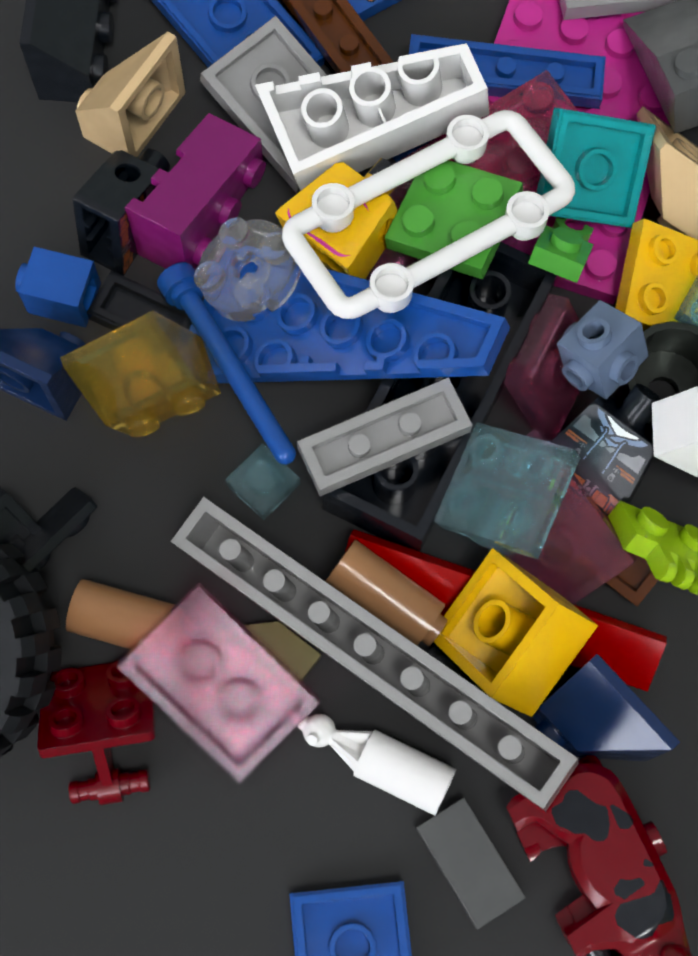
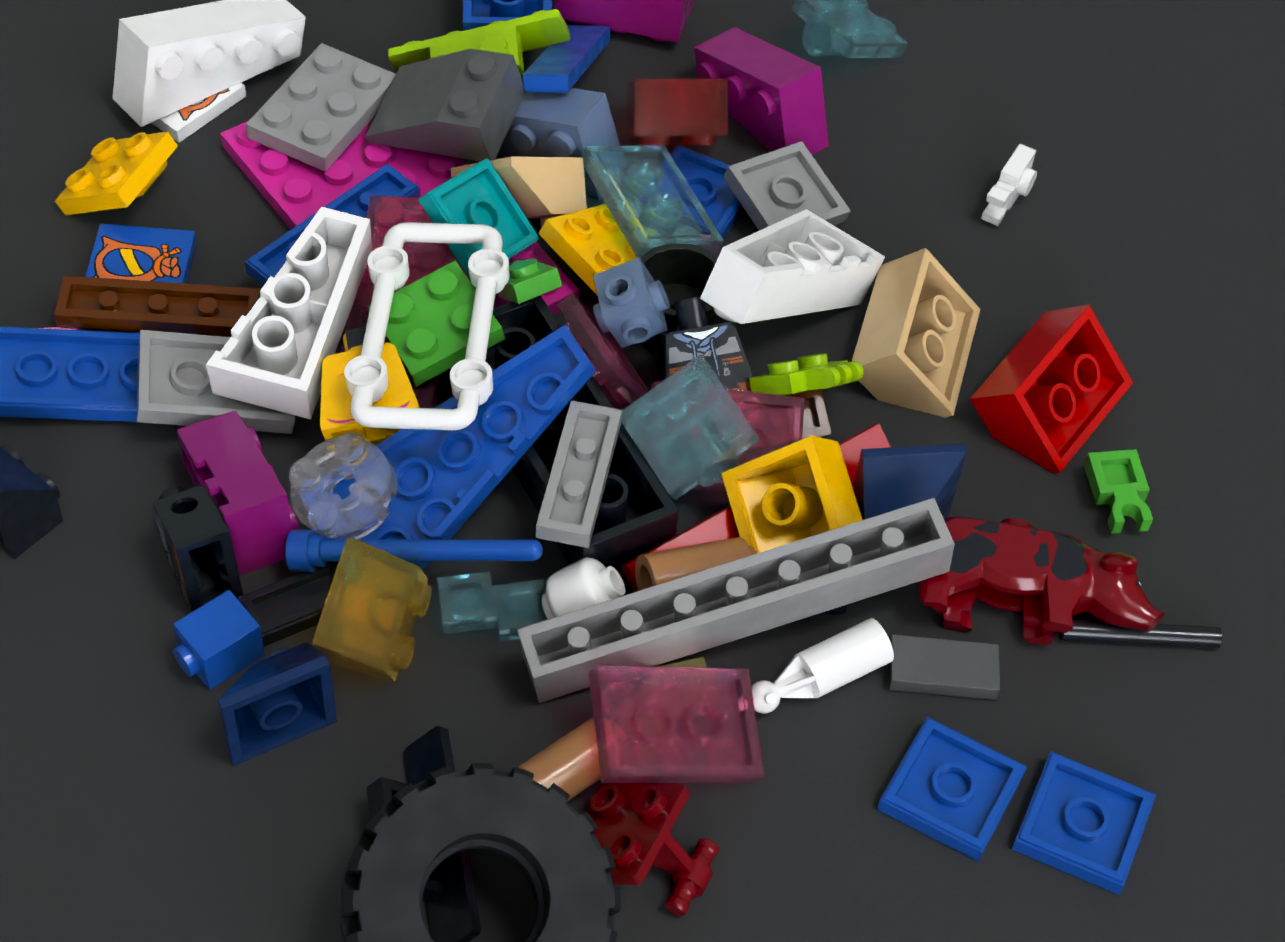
camera: 55 degrees left, 20 degrees down
tan slope [75,32,186,157] -> none
none -> clear light blue plate [437,571,497,634]
none -> white head [542,557,625,619]

